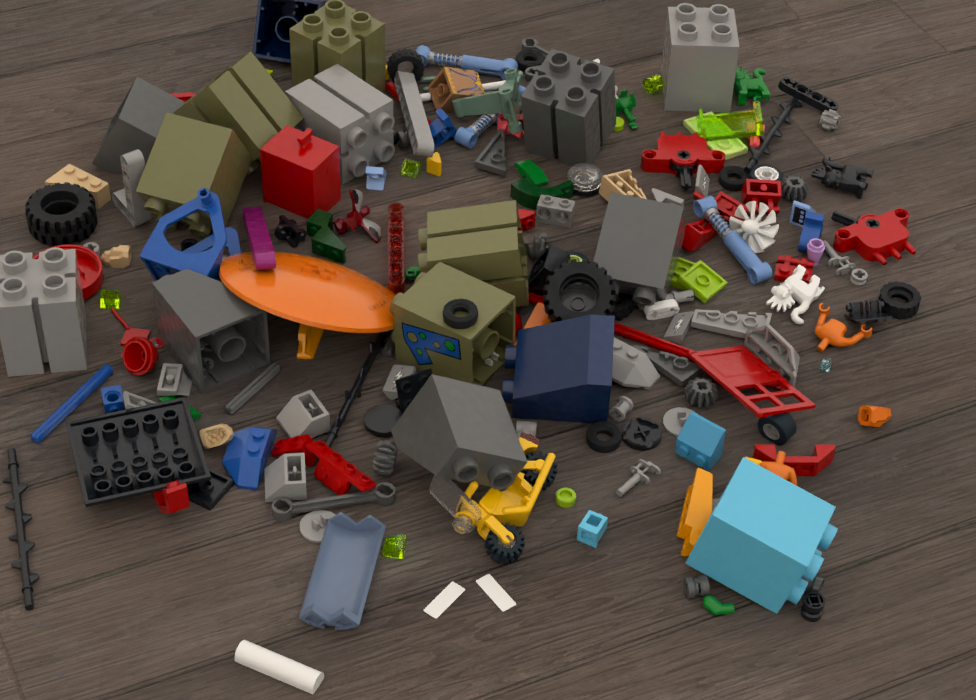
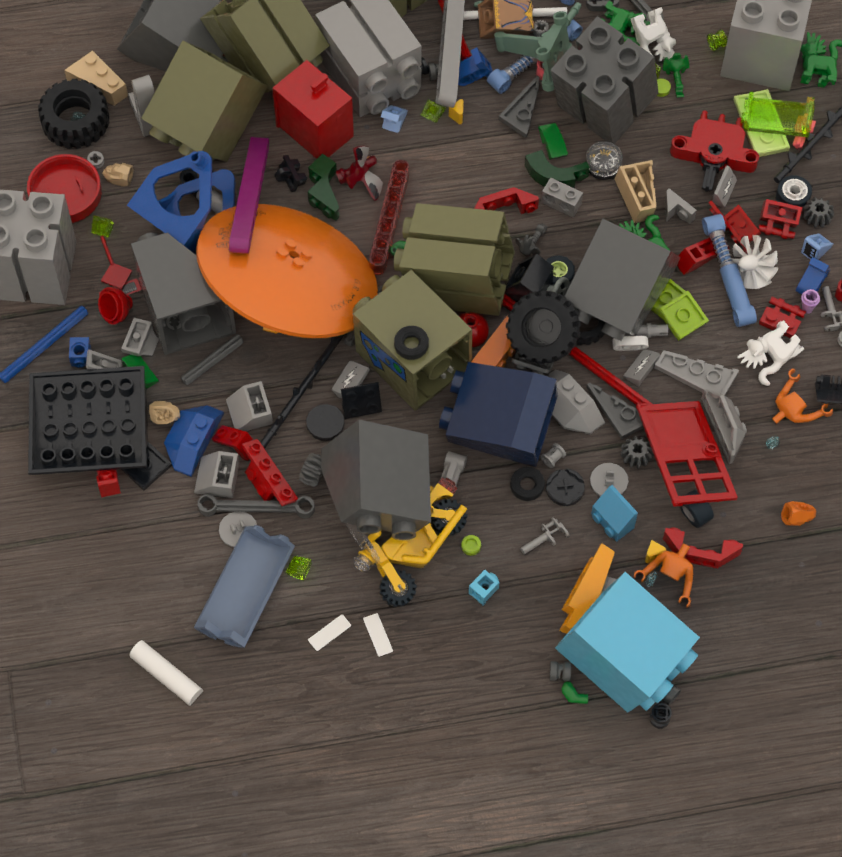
camera: 15 degrees right, 20 degrees up
black tyre [719,166,750,191] -> none

